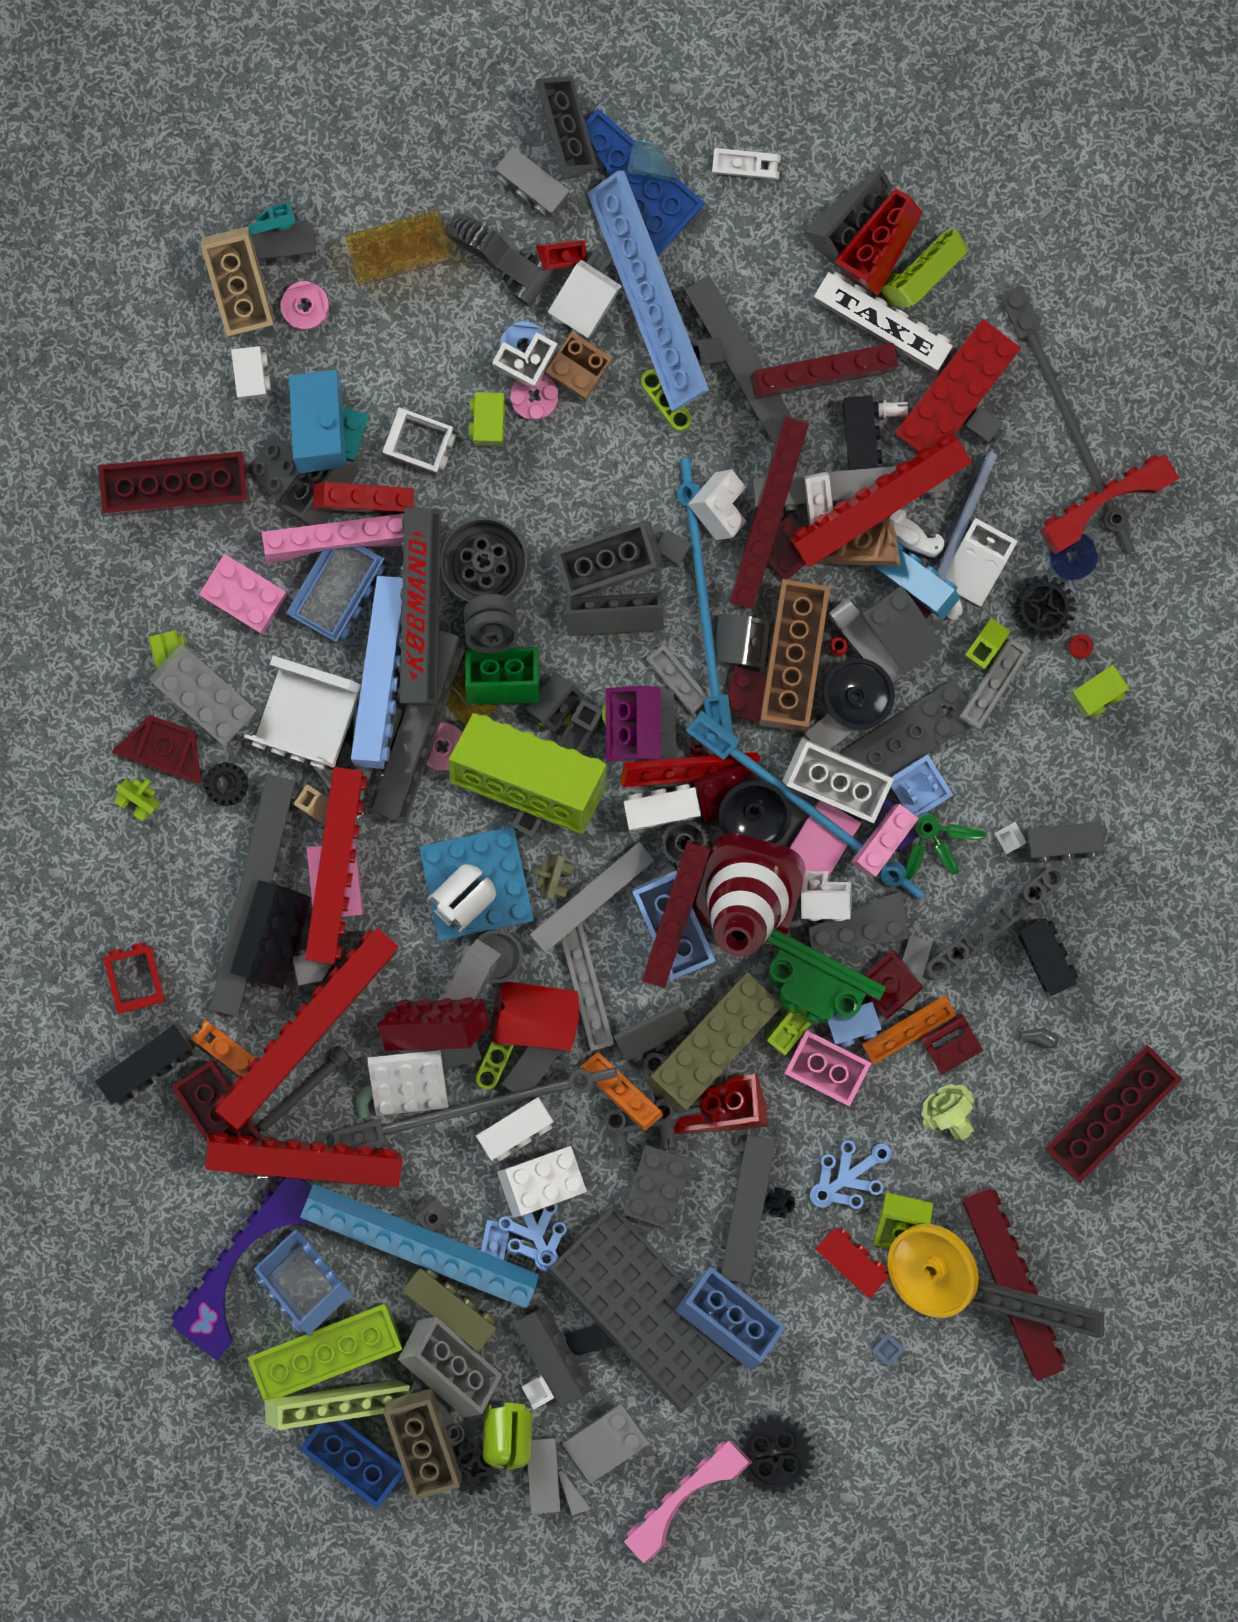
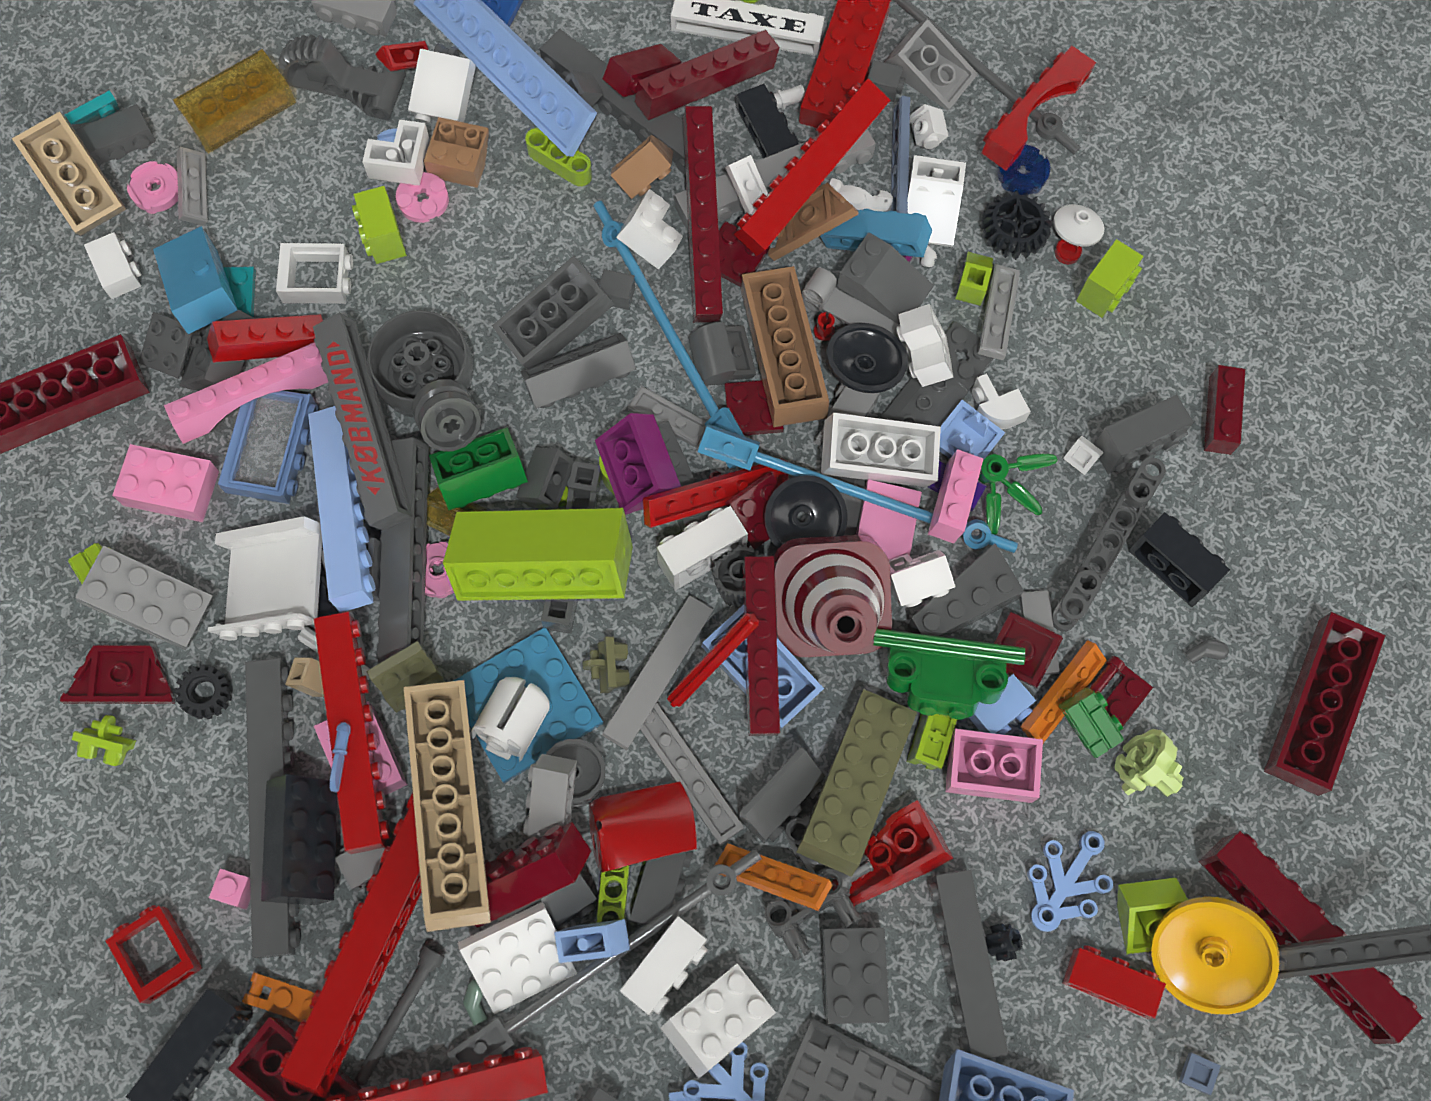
camera: 25 degrees left, 15 degrees down
none -> light grey tile [177,146,208,225]
none -> bright pink brick [209,869,251,910]
none -> medium blue piece [330,722,351,792]
none -> olive plate [366,641,446,713]
none -> tan brick [404,680,490,932]
none -> light blue brick [554,919,630,963]
none -> dark red brick [602,43,682,97]
none -> medium nougat slope [611,135,673,199]
none -> red axle [667,613,759,707]
none -> light grey slope [885,19,978,110]
none -> white brick [897,304,953,387]
none -> white brick [910,104,948,149]
none -> white brick [972,374,1031,429]
none -> white dish [1053,204,1104,247]
none -> green brick [1059,687,1124,758]
none -> dark red brick [1204,365,1246,455]

